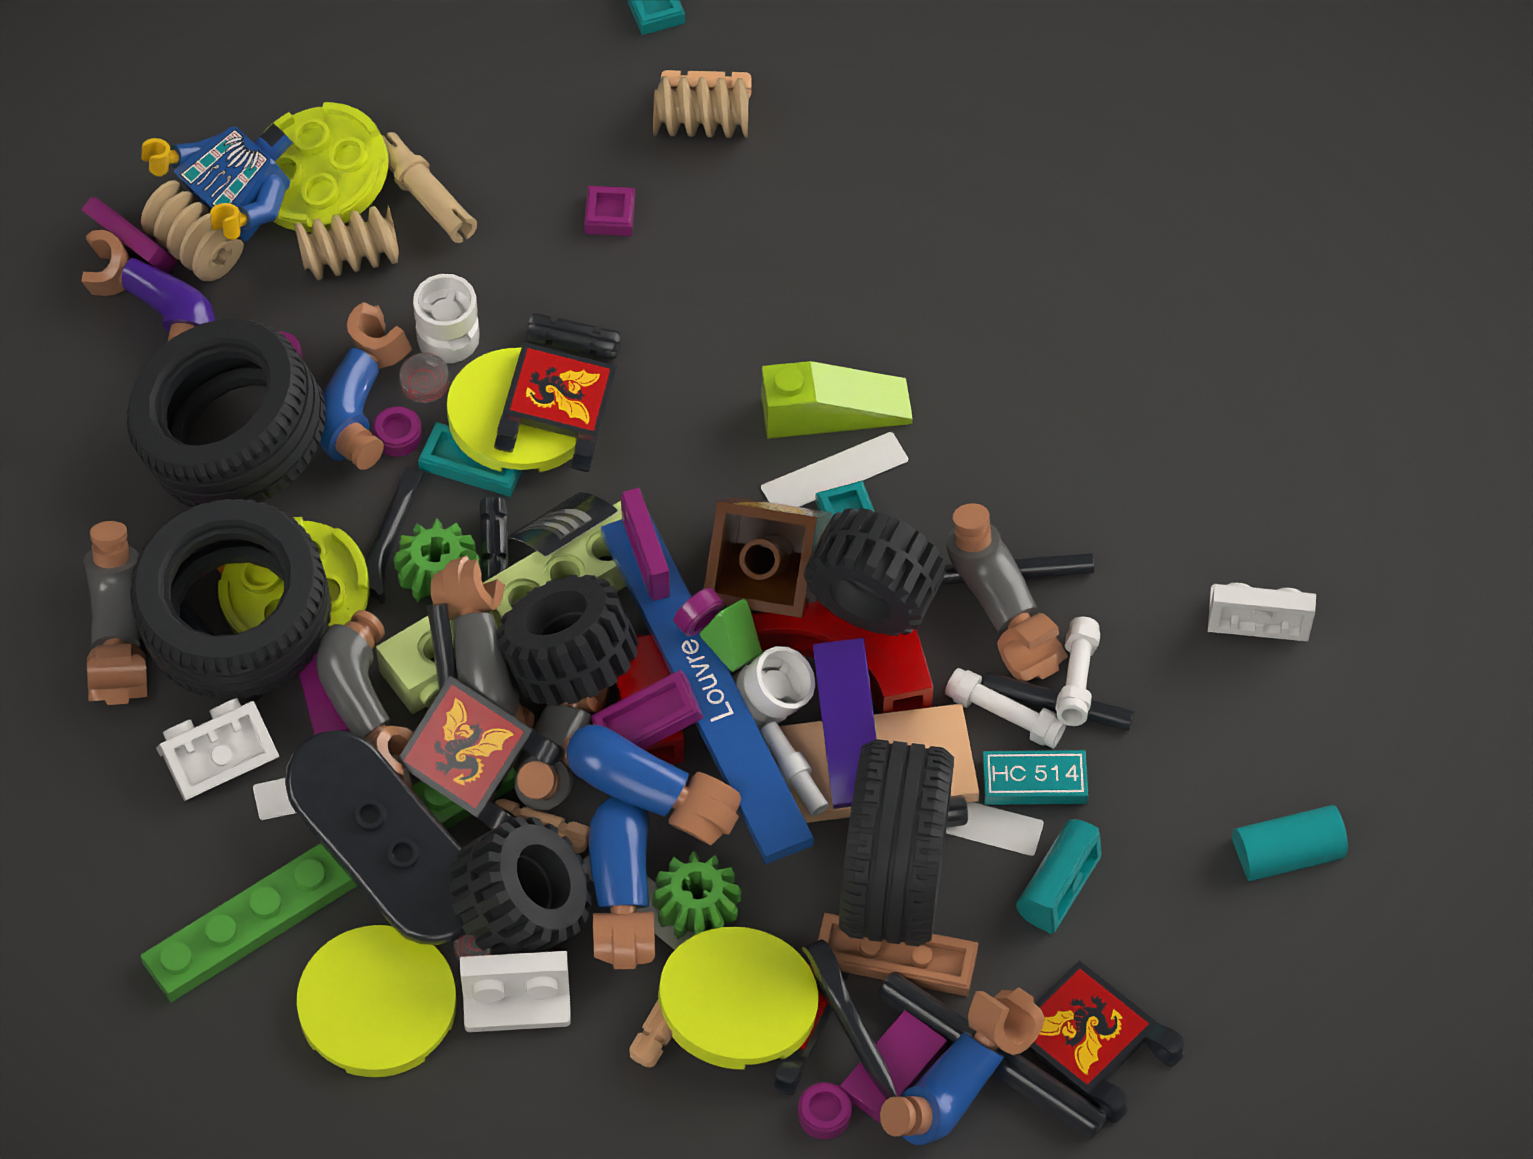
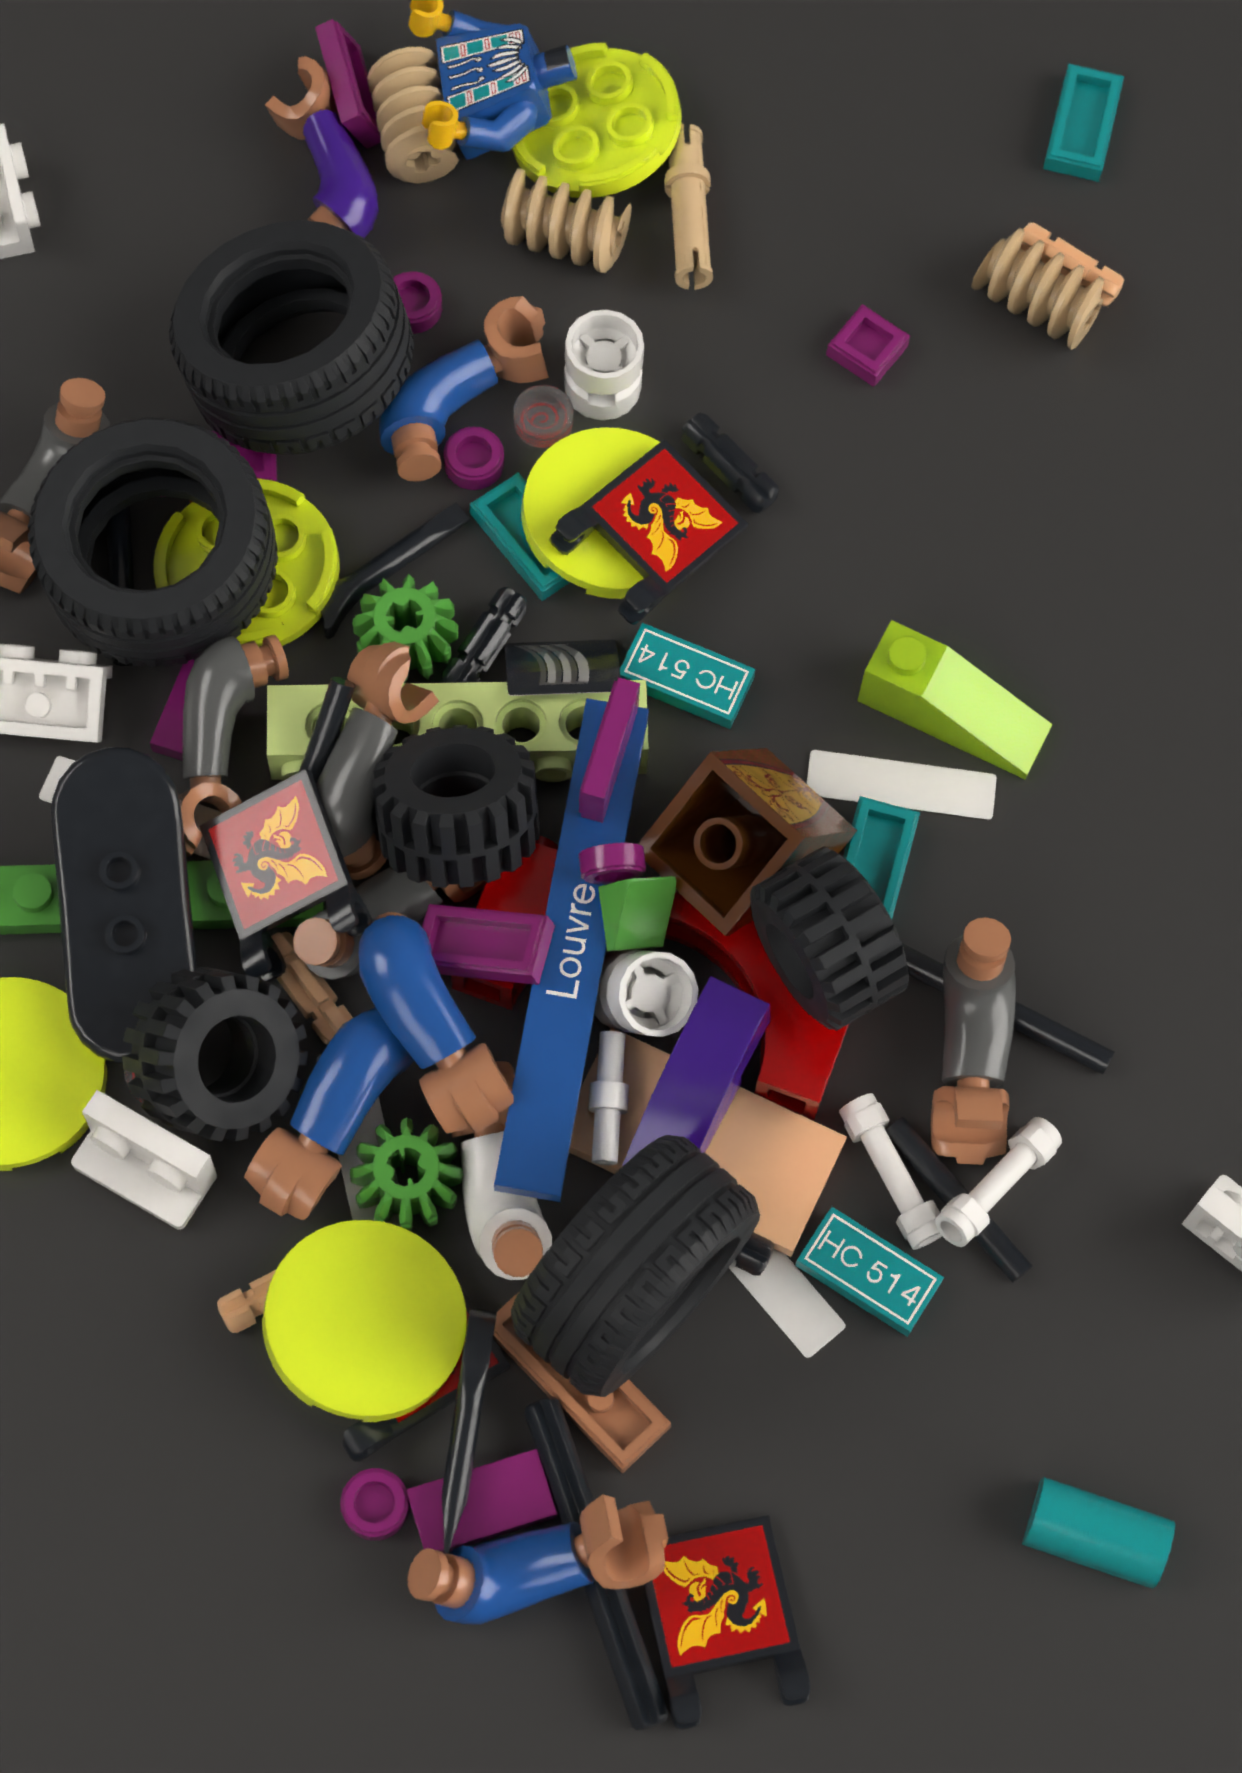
camera: 30 degrees right, 10 degrees up
teal brick [1016,819,1102,934] -> none
none -> white piece [451,1061,552,1280]
none -> teal tile [620,623,756,729]

